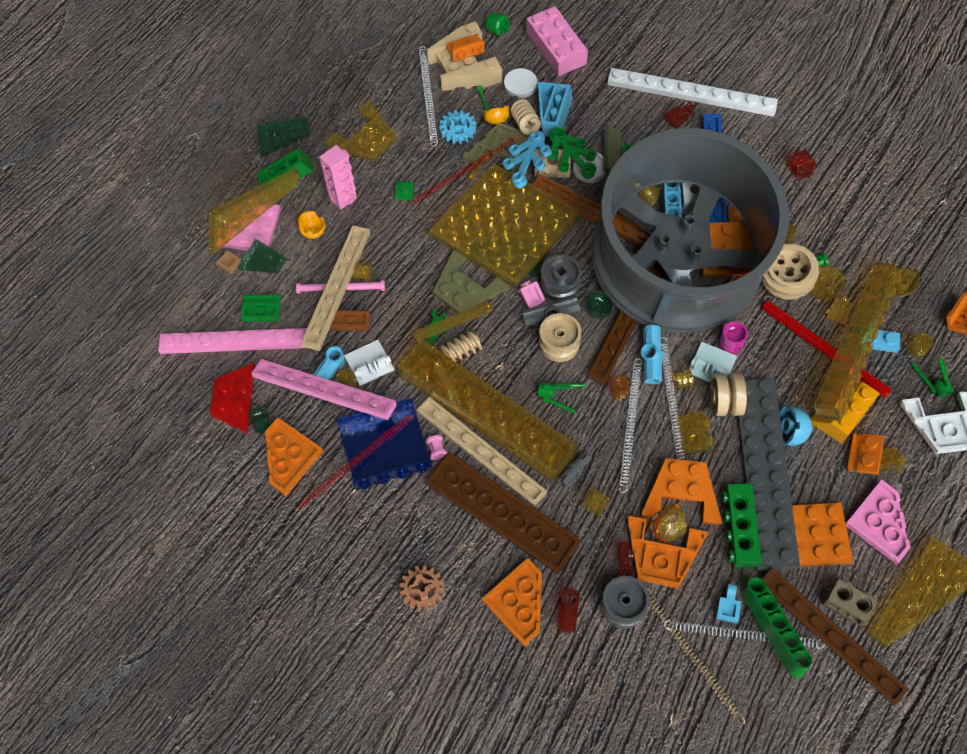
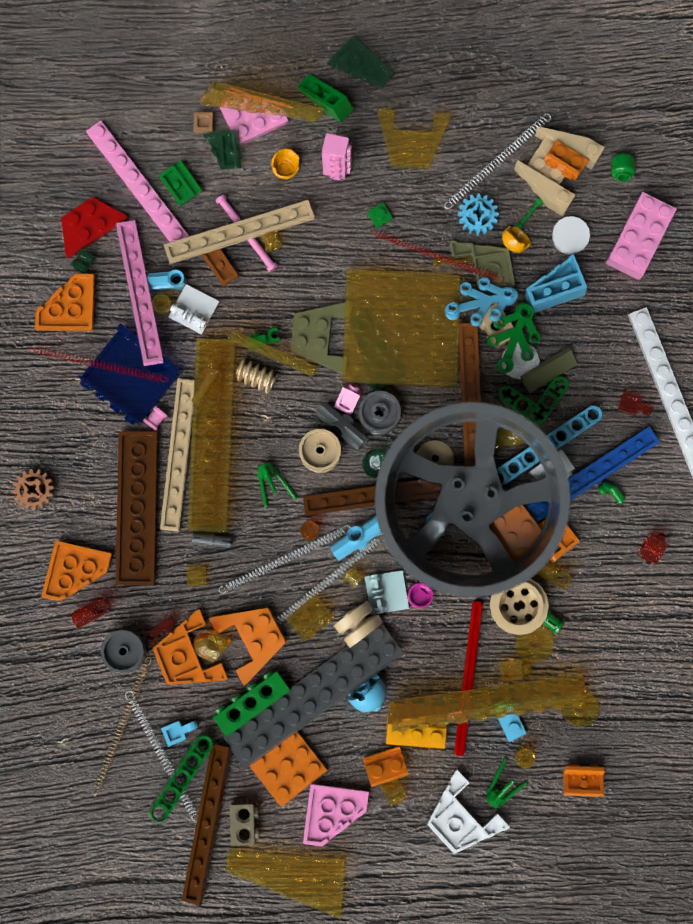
camera: 55 degrees right, 20 degrees up
tan piece [511,99,541,135] -> none

